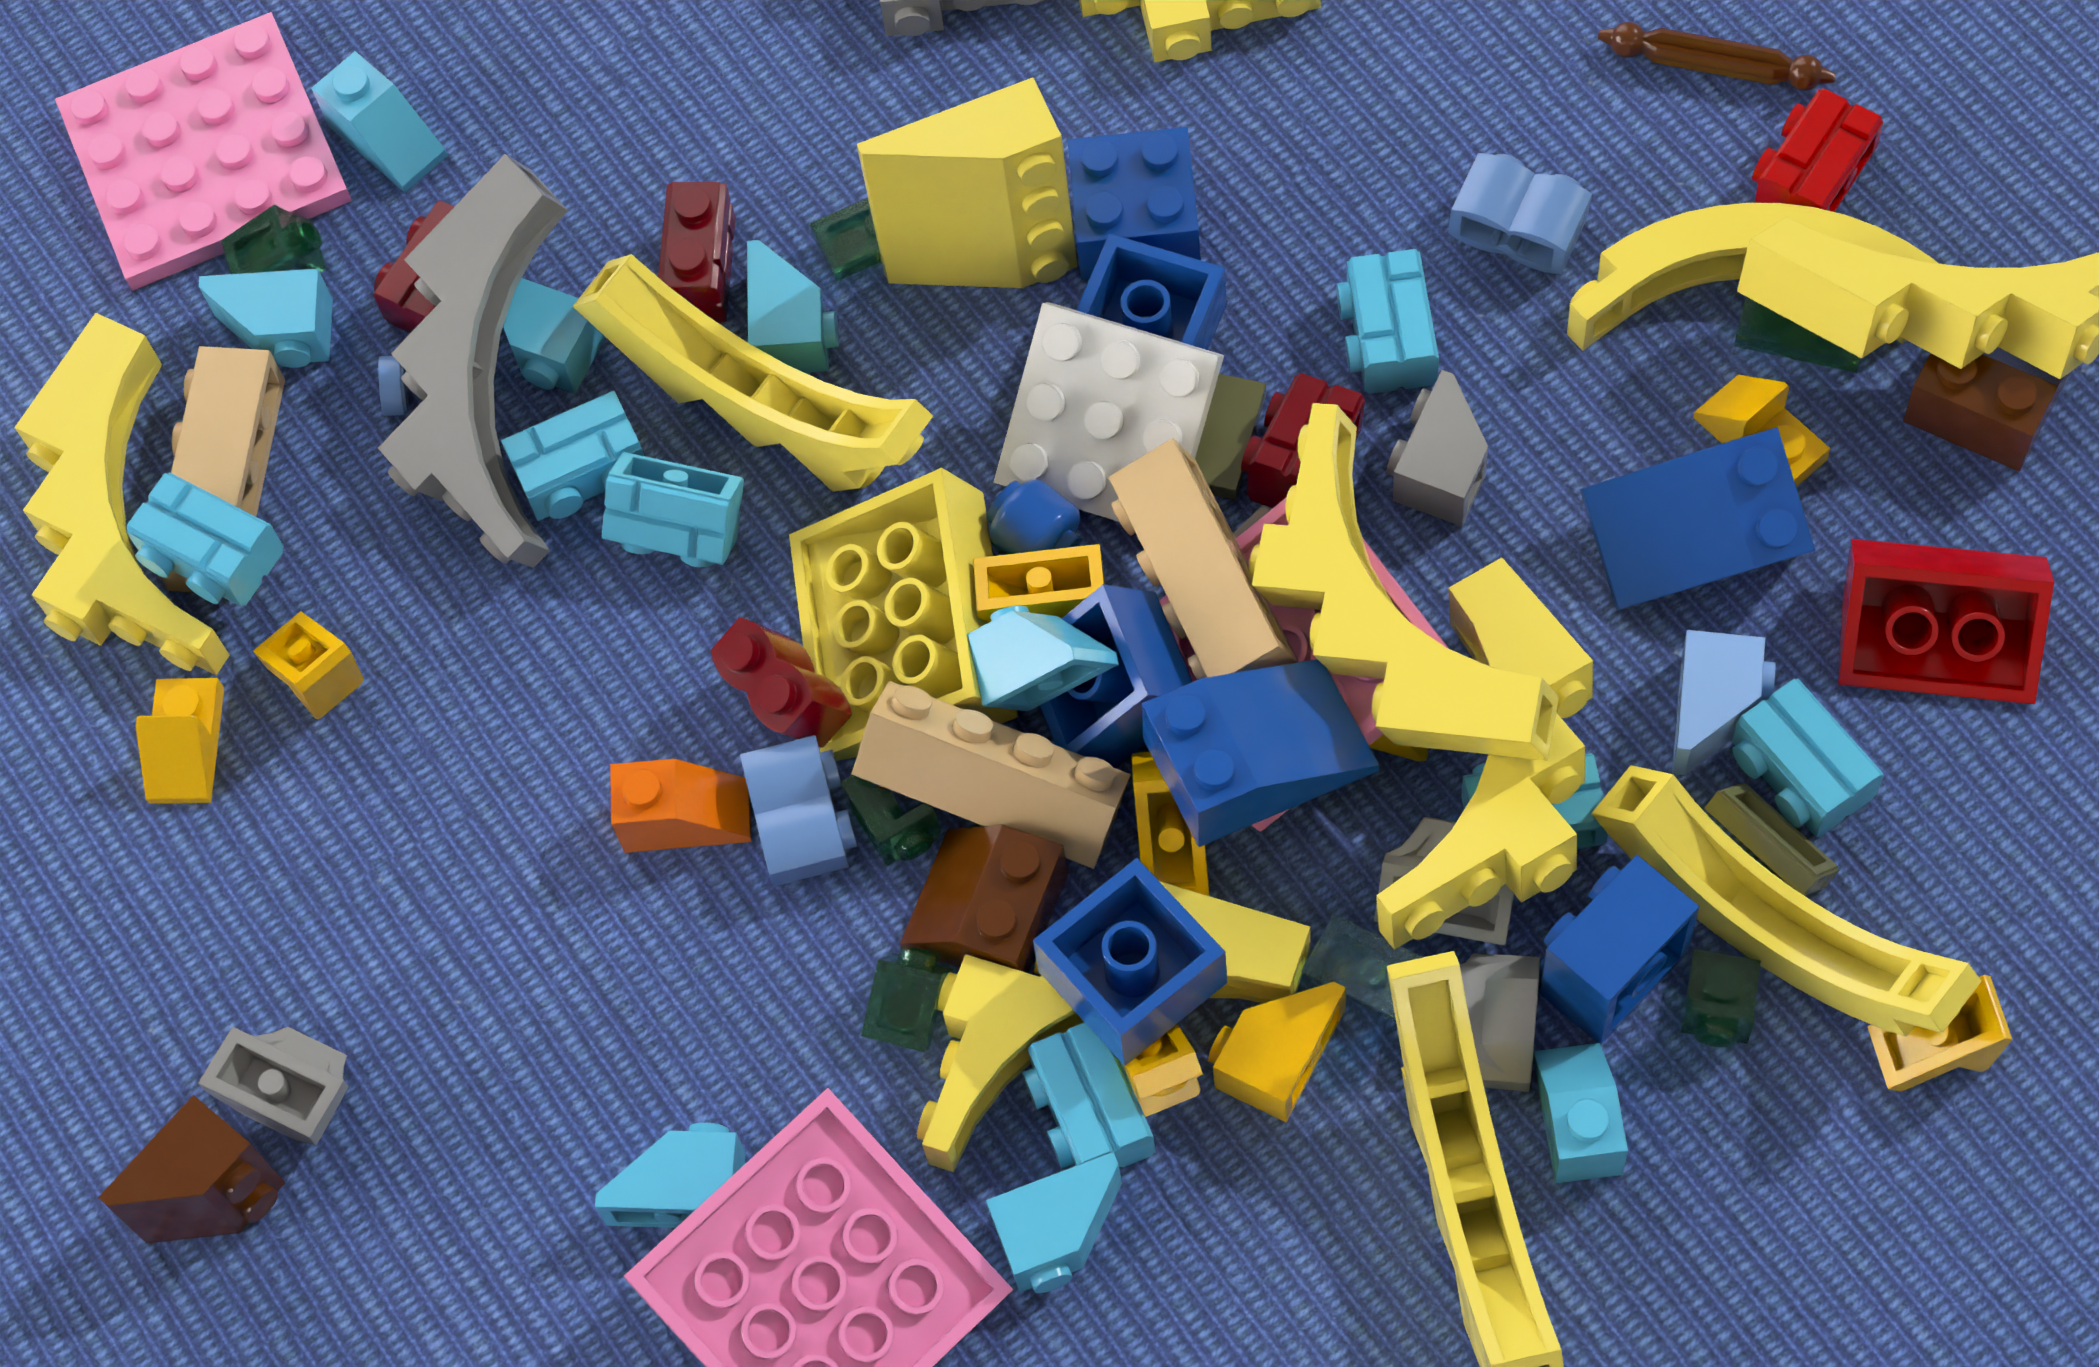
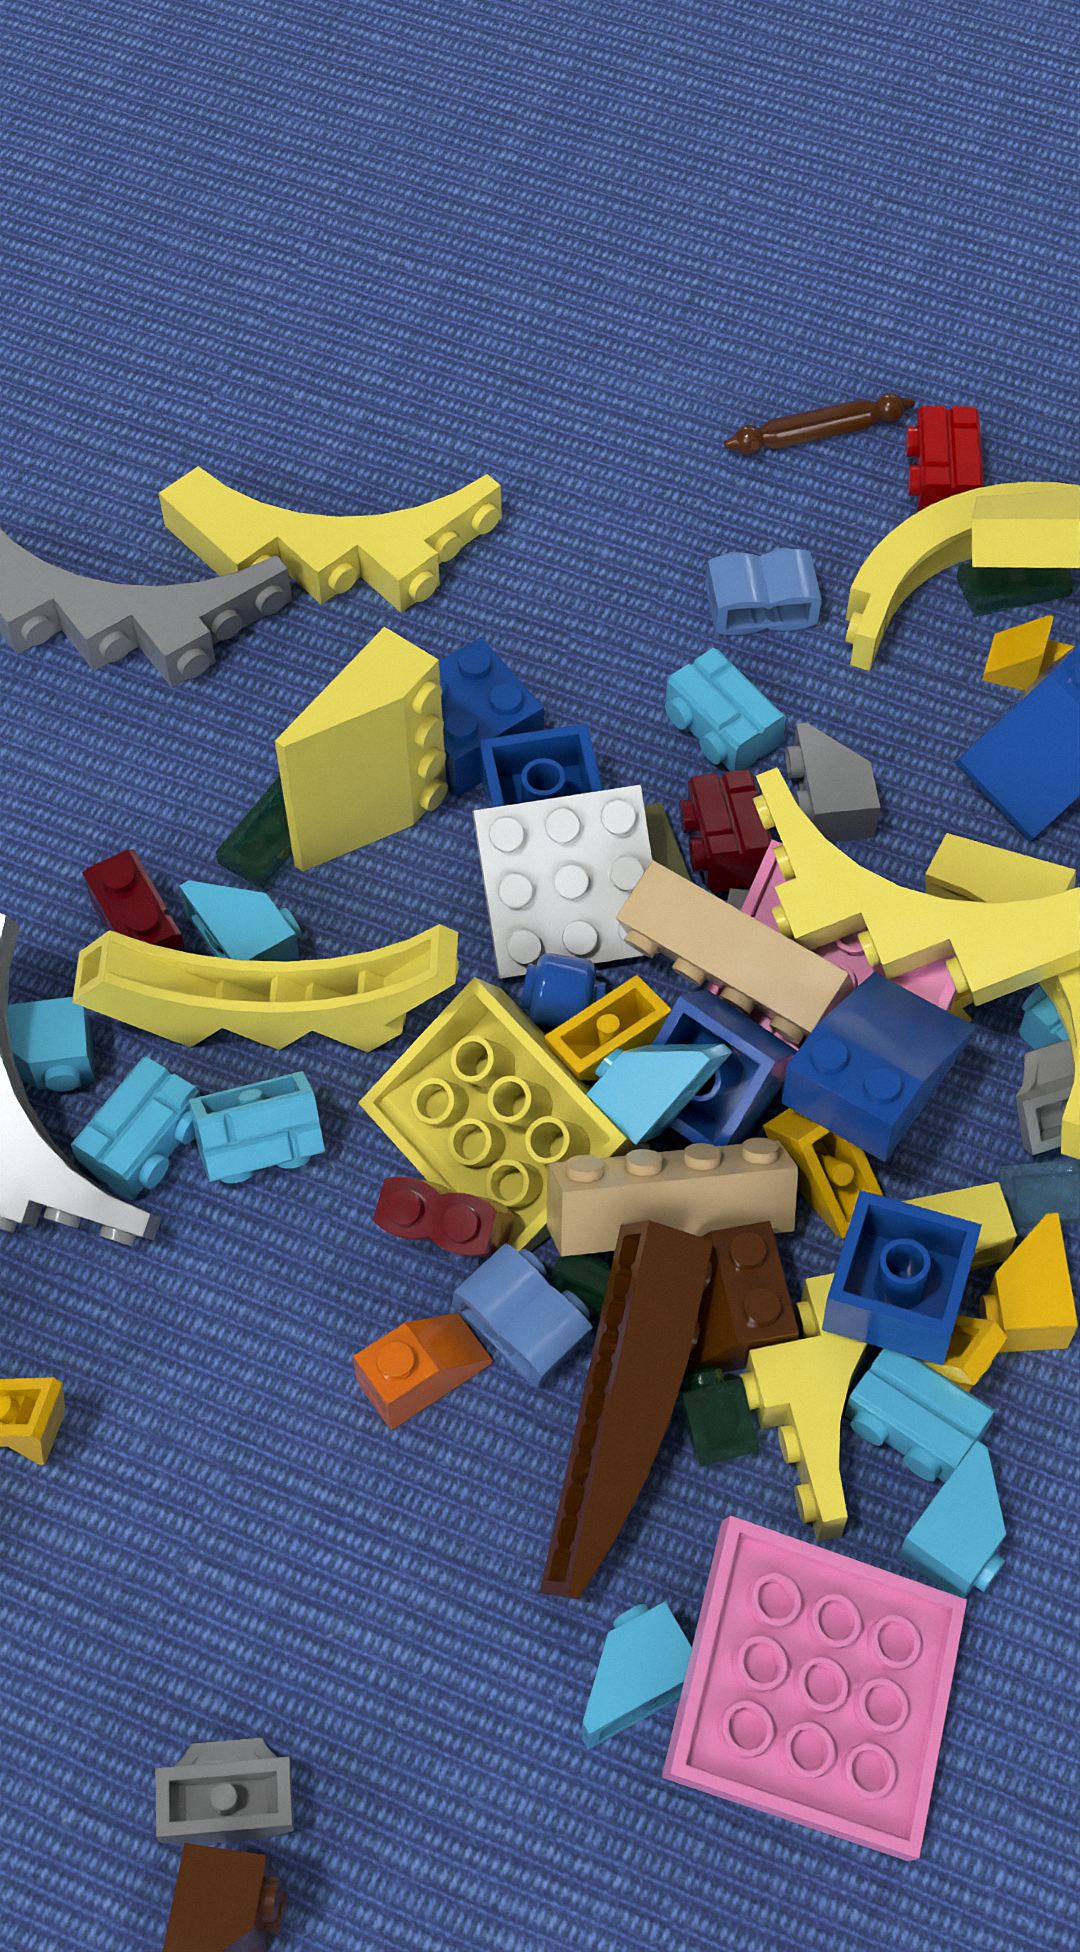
camera: 40 degrees left, 5 degrees down
none -> reddish brown slope [539,1220,713,1599]

